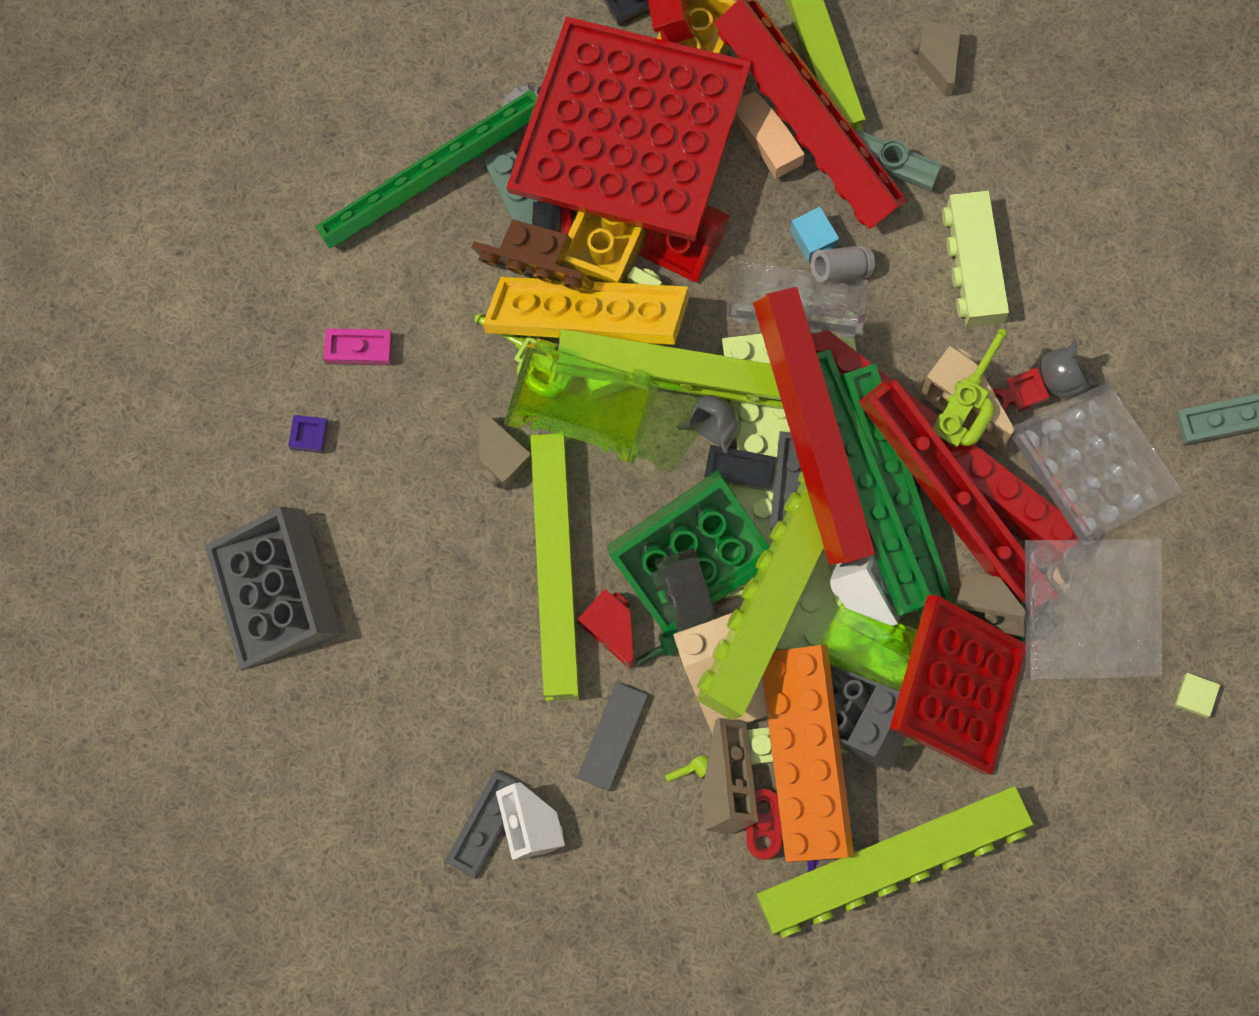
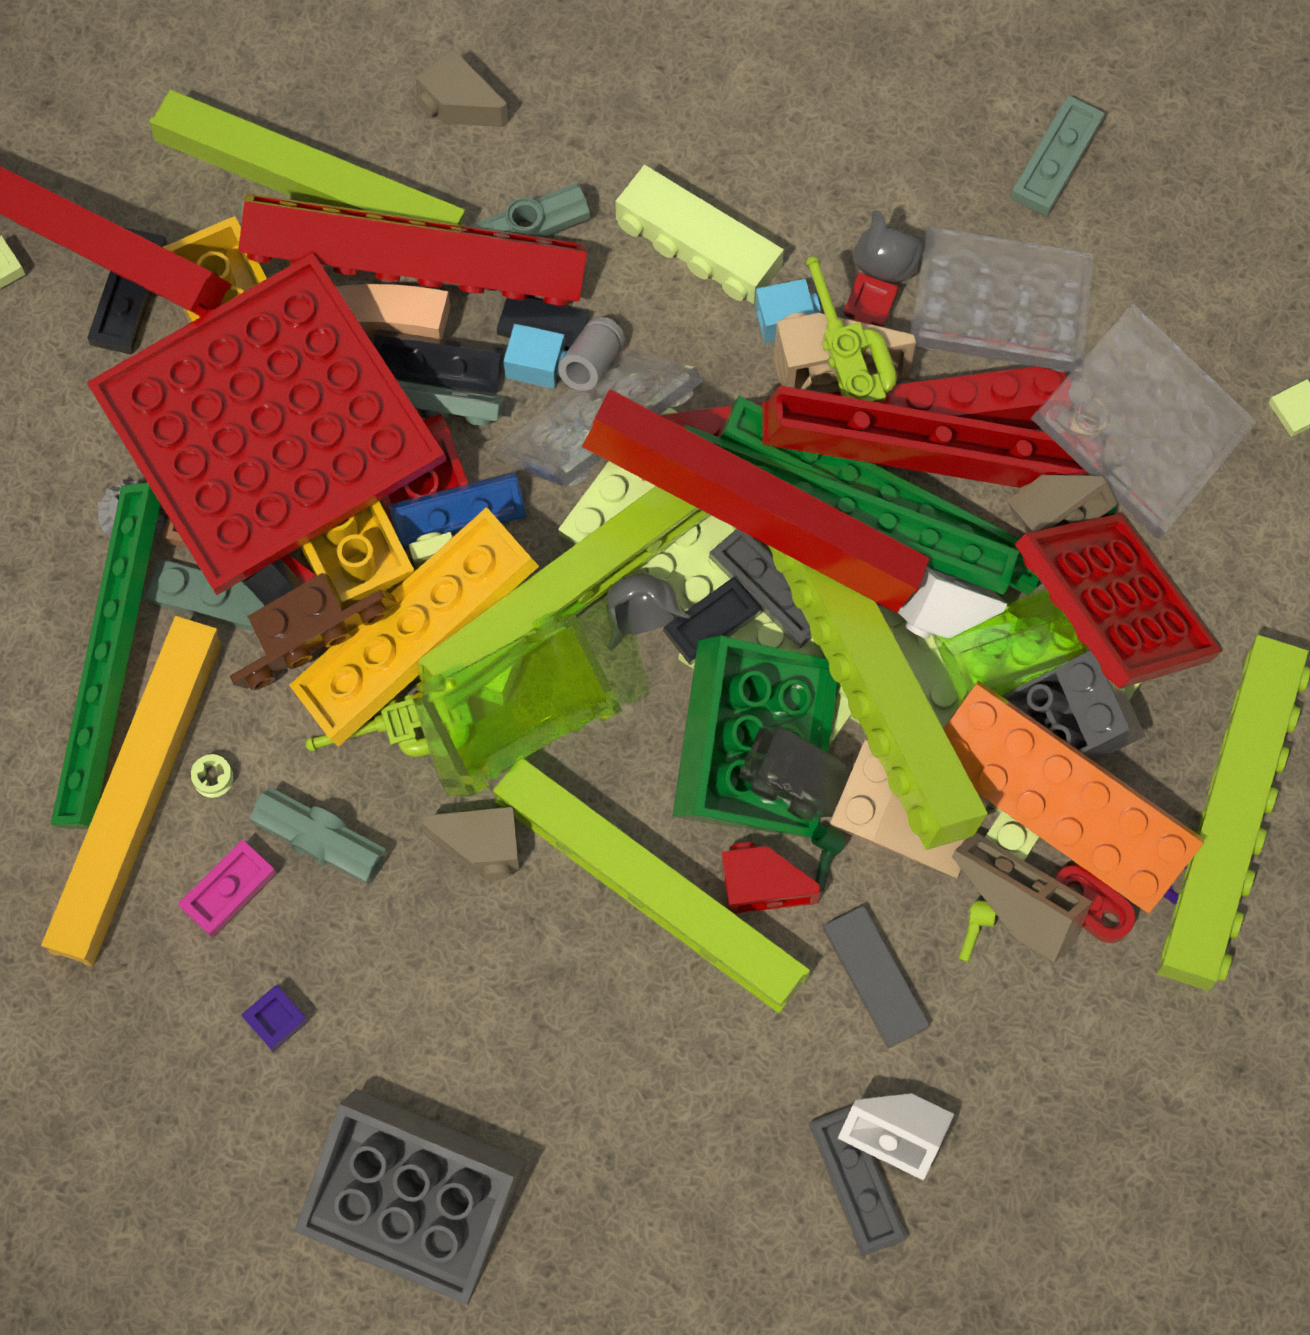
camera: 55 degrees left, 5 degrees down
none -> yellow tile [41,616,222,967]
none -> yellowish green bush [191,754,233,798]
none -> sand green piece [250,787,387,886]
none -> black plate [373,330,503,394]
none -> blue tile [389,472,526,549]
none -> sand green plate [397,380,505,426]
none -> black tile [496,297,590,351]
none -> medium azure brick [755,279,821,343]

